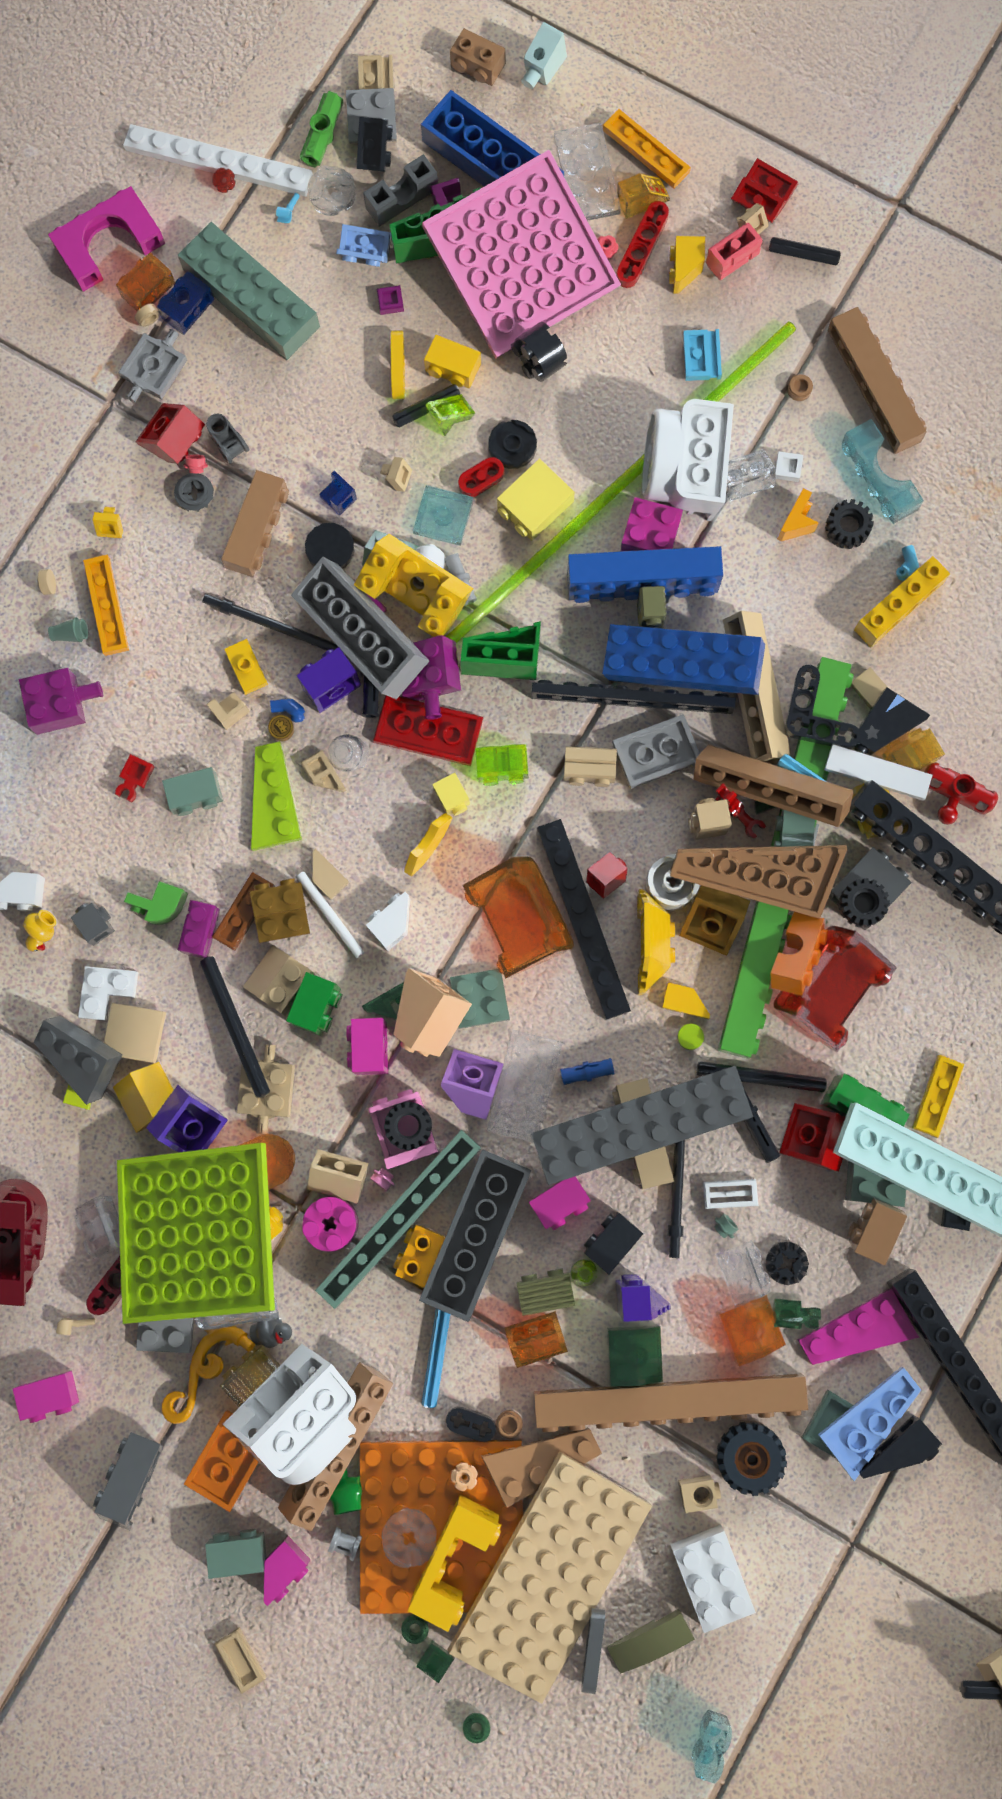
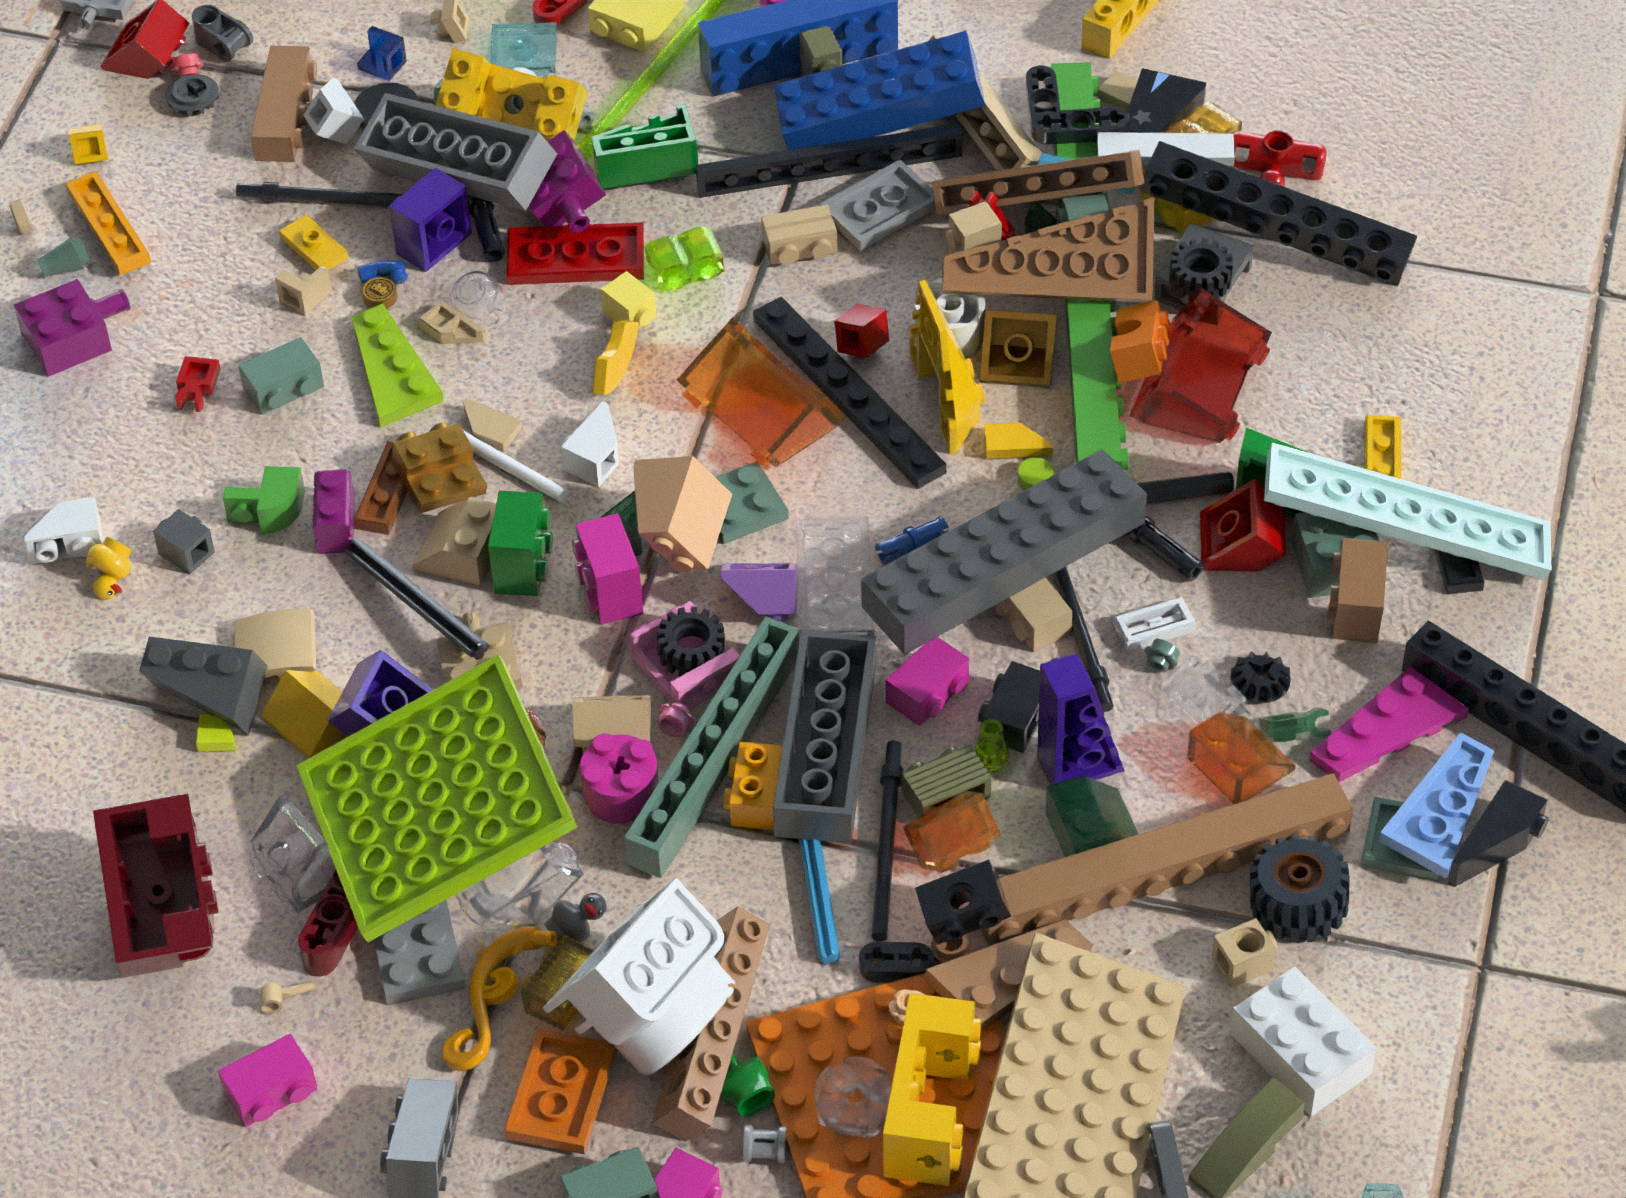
camera: 20 degrees left, 30 degrees down
white plate [78,966,138,1021] -> none
none -> white slope [303,78,364,144]
none -> black bar [871,740,904,942]
none -> black brick [915,859,1012,945]

